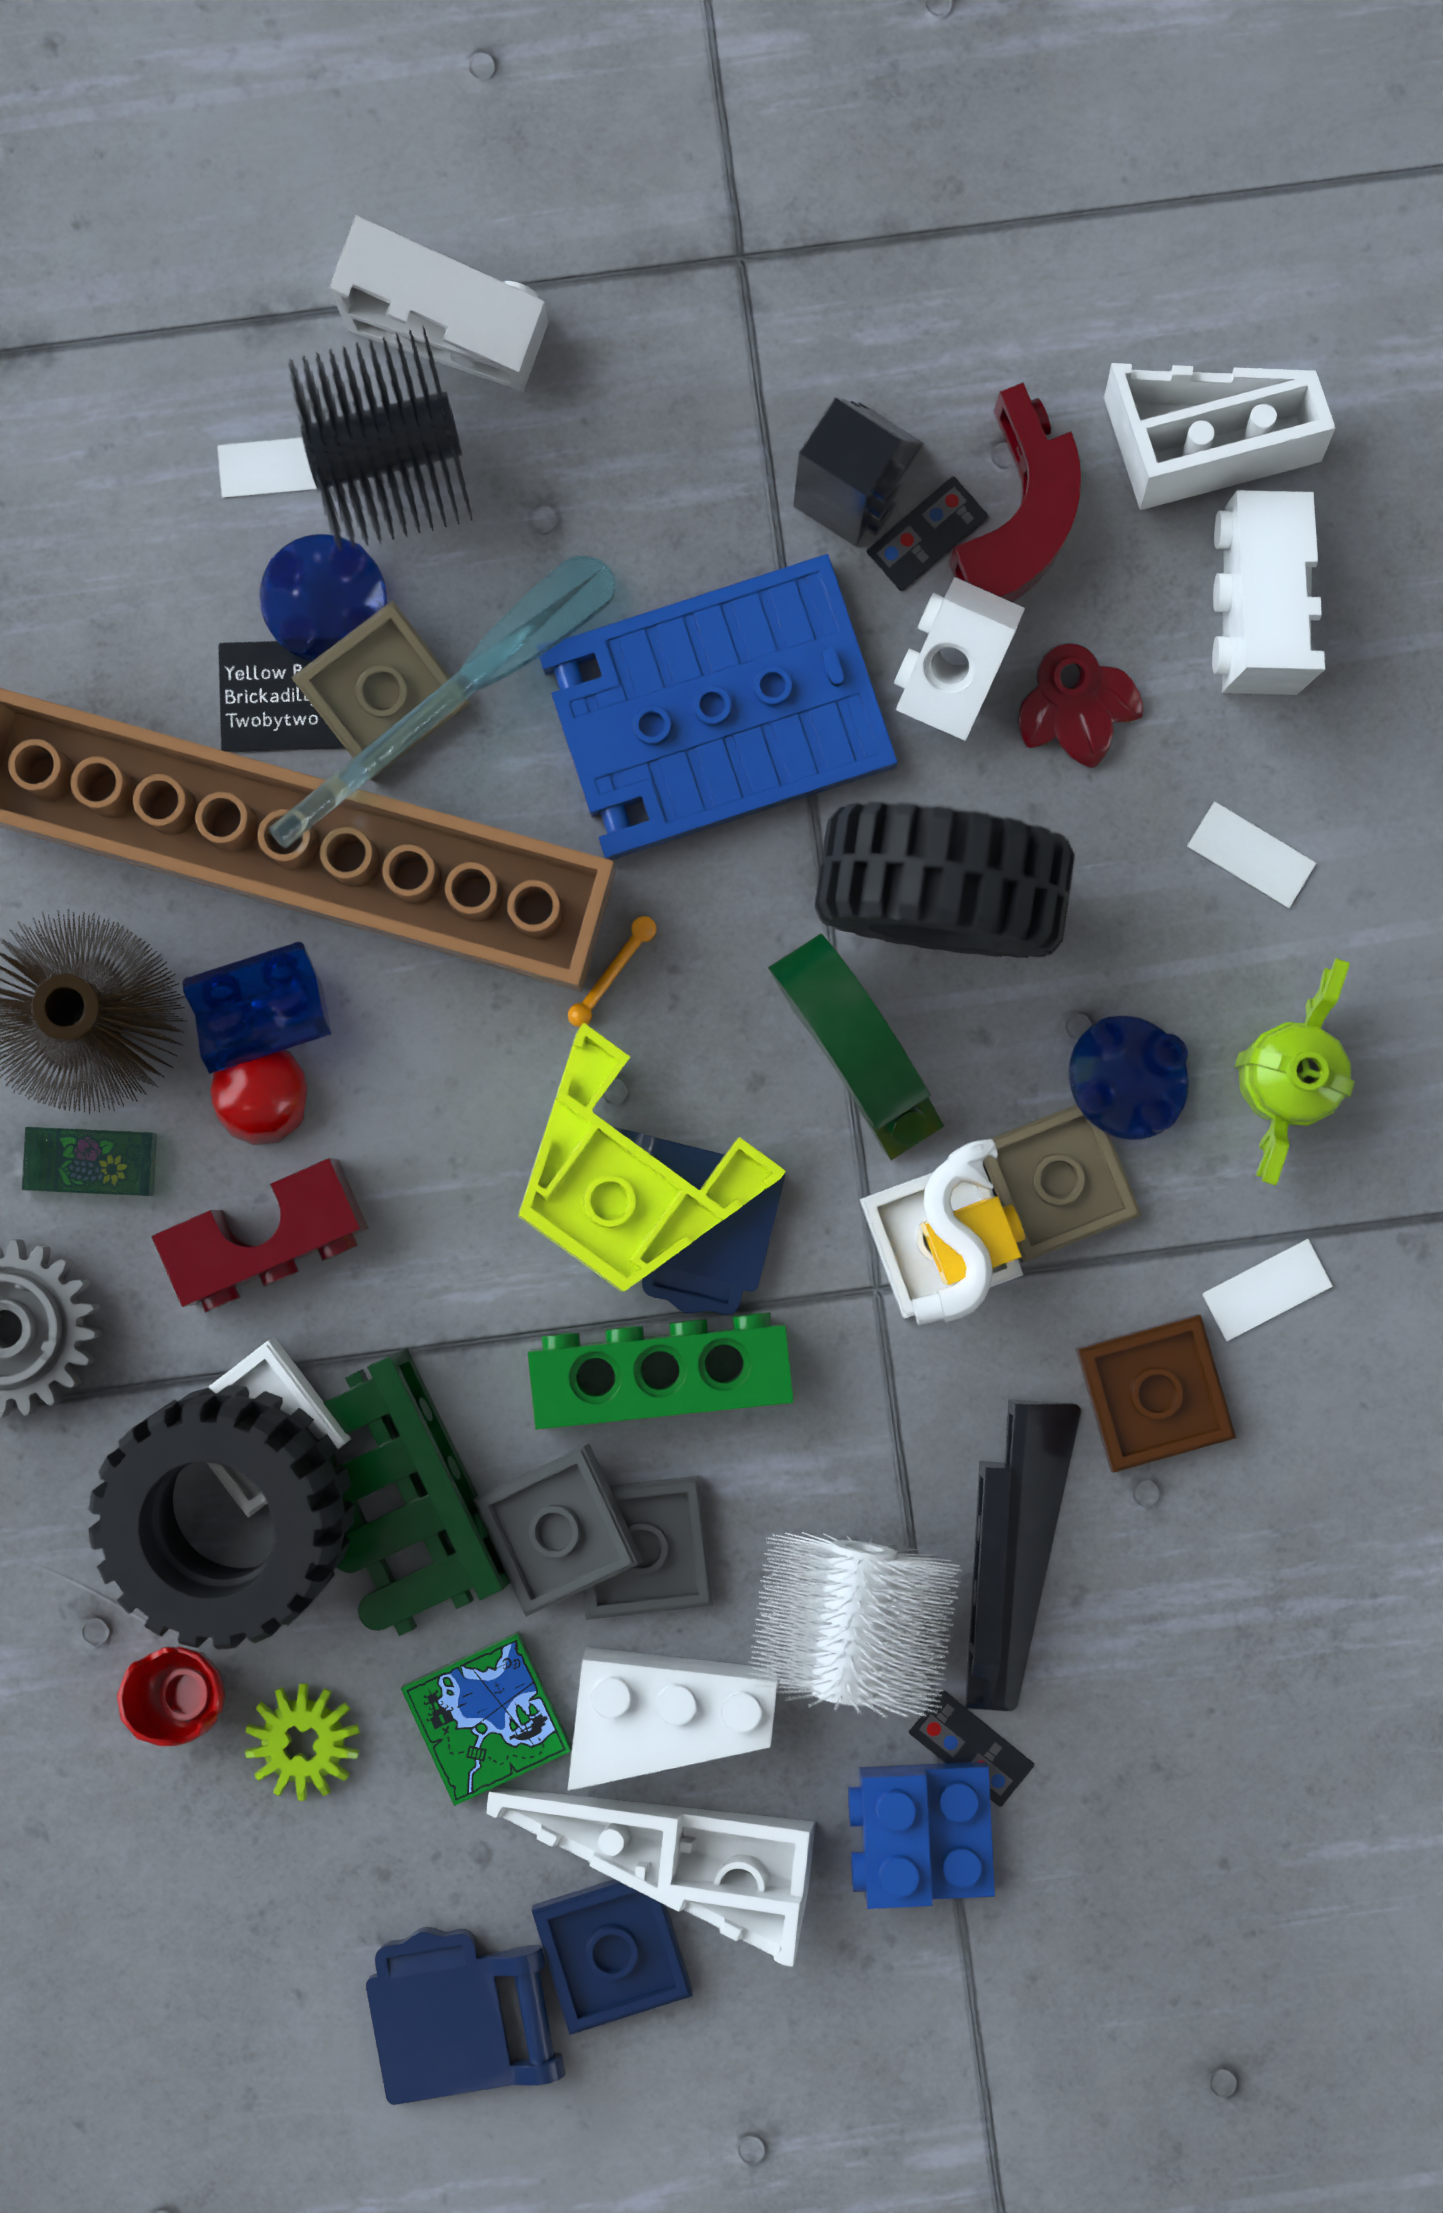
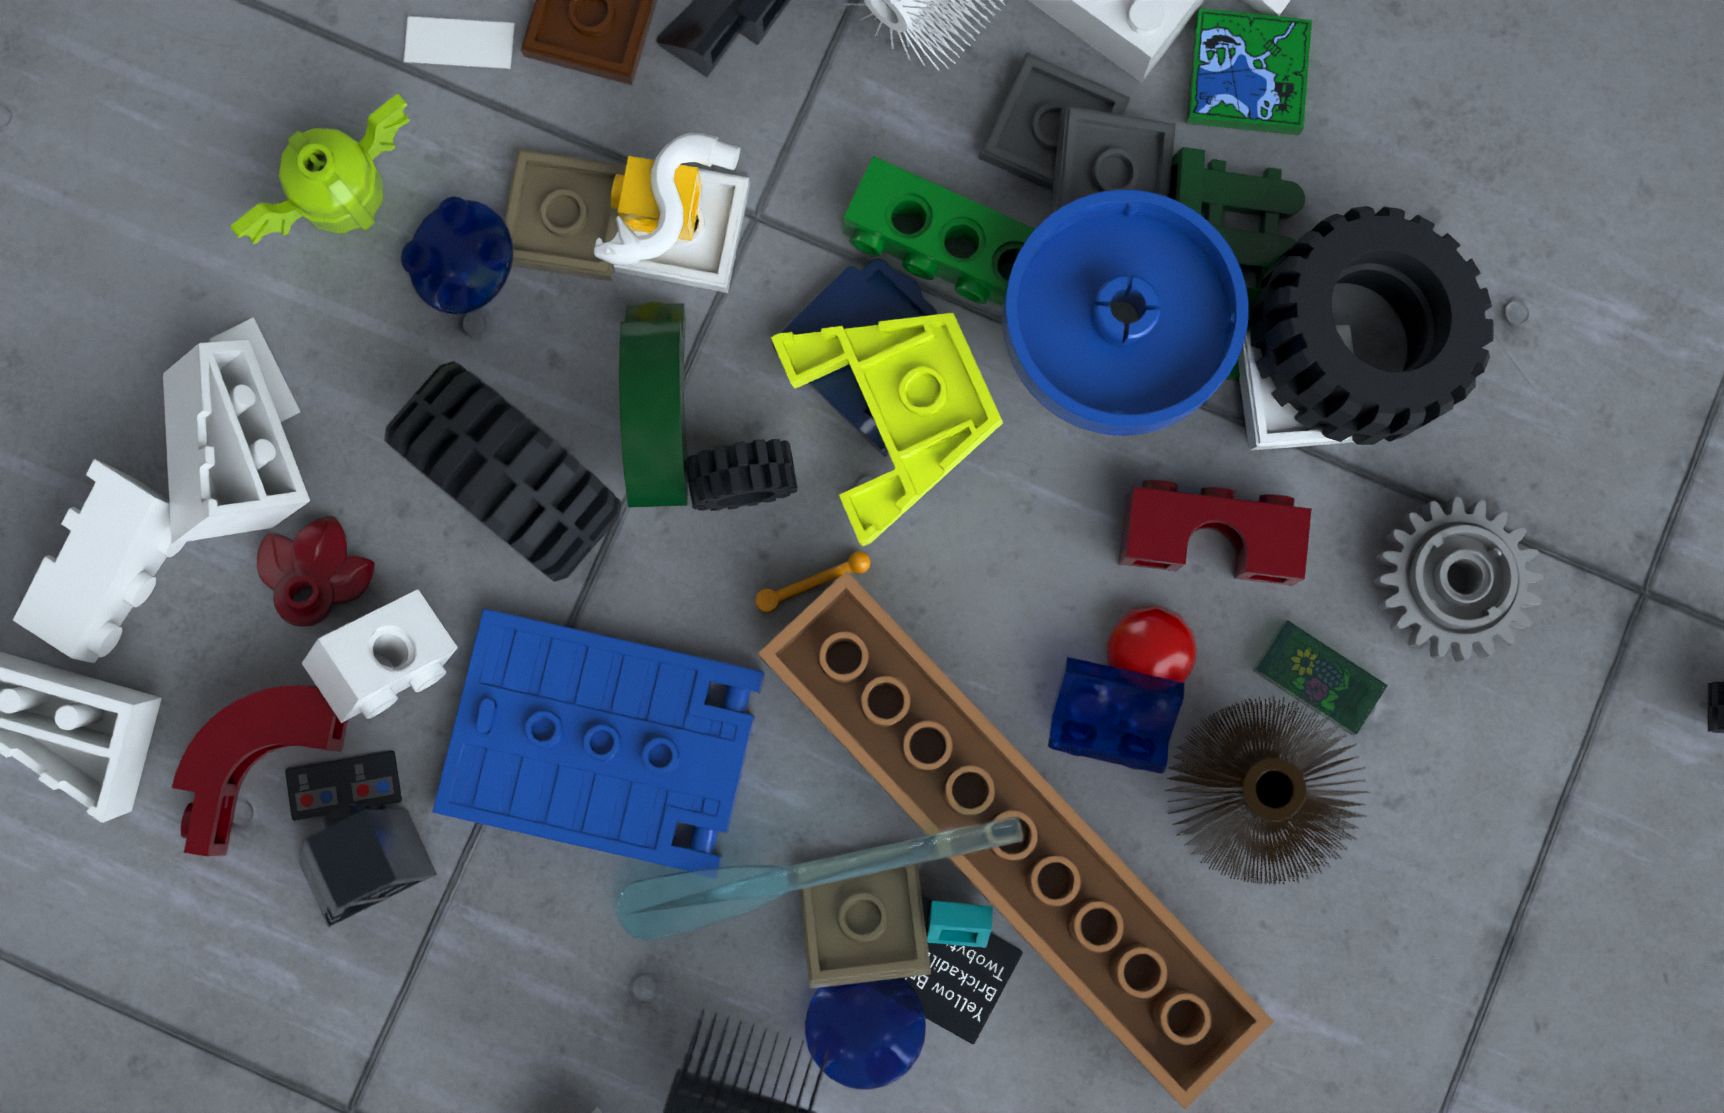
camera: 150 degrees left, 5 degrees down
red hair [116,1646,226,1747] -> none
lime gear [245,1683,360,1801] -> none
none -> white wedge [163,340,310,544]
none -> black tyre [685,439,798,511]
none -> teal tile [927,901,993,948]
none -> blue piece [1002,190,1248,436]

